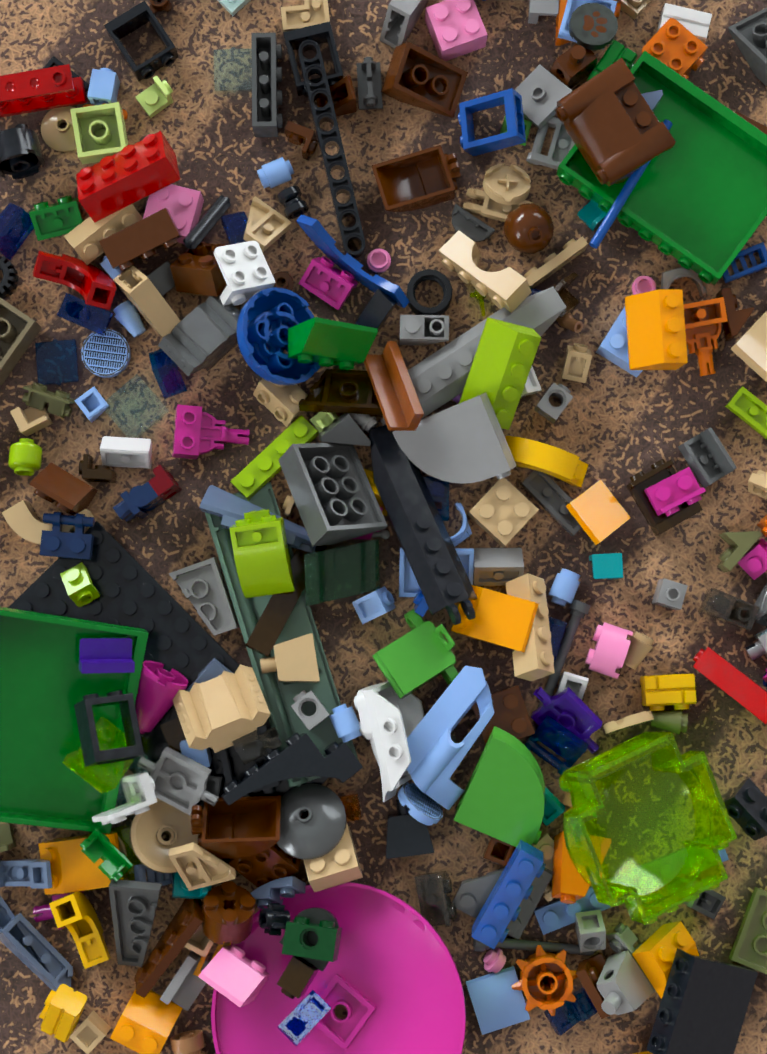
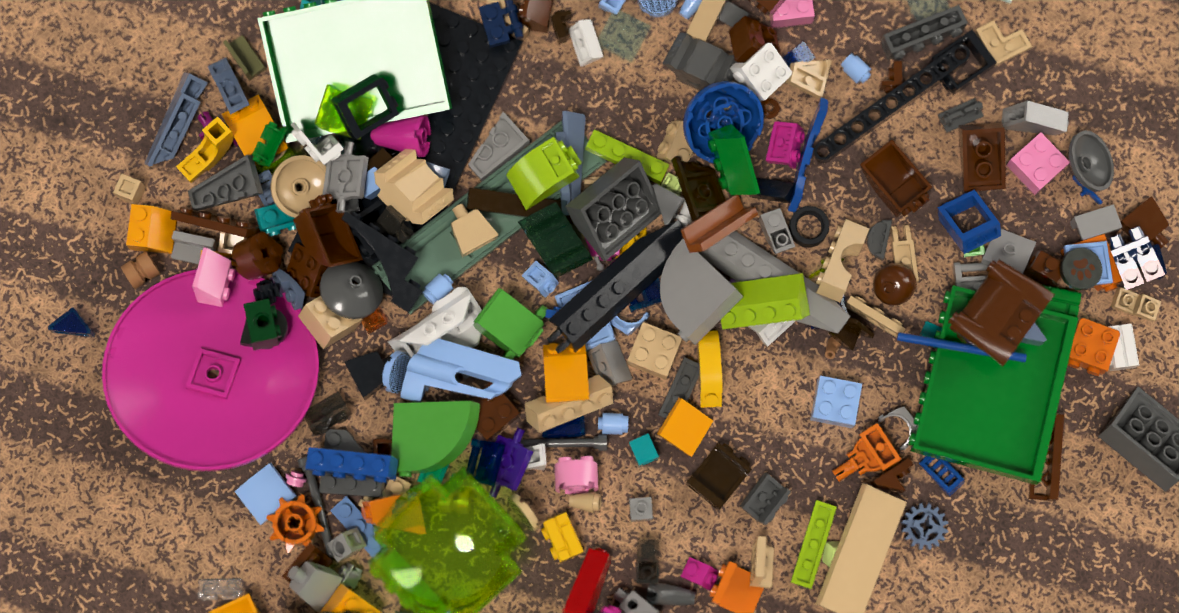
camera: 70 degrees right, 5 degrees down
yellow brick [39,983,87,1043] -> none
lime bracket [60,562,100,607] -> none
dark purple panel [79,638,135,674] -> none
dark blue hips [113,465,182,522] -> none
clear blue slope [149,349,188,399] -> none
tan wing [169,842,236,891] -> none
dark pink brick [172,404,250,459] -> none
black axle [183,195,231,250] -> none
black wheel [277,186,309,219] -> none
dark brown brick [277,956,319,999] -> none
clear blue slope [277,990,331,1046] -> none
light grey brick [291,690,330,731] -> none
reddish brown slope [316,75,357,116] -> none
bright pink plate [367,248,391,273] -> none
tan tile [483,164,531,205] -> none
light grey brick [534,382,573,424] -> none
clear blue slope [544,987,597,1036] -> none
tan bracket [561,343,592,383] -> none
light orange slope [625,289,688,370] -> none
bright pink plate [632,276,656,295] -> none
dark pink bracket [644,467,706,517] -> none
olive cone [651,710,688,735] -> none
olive slope [717,531,762,573] -> none

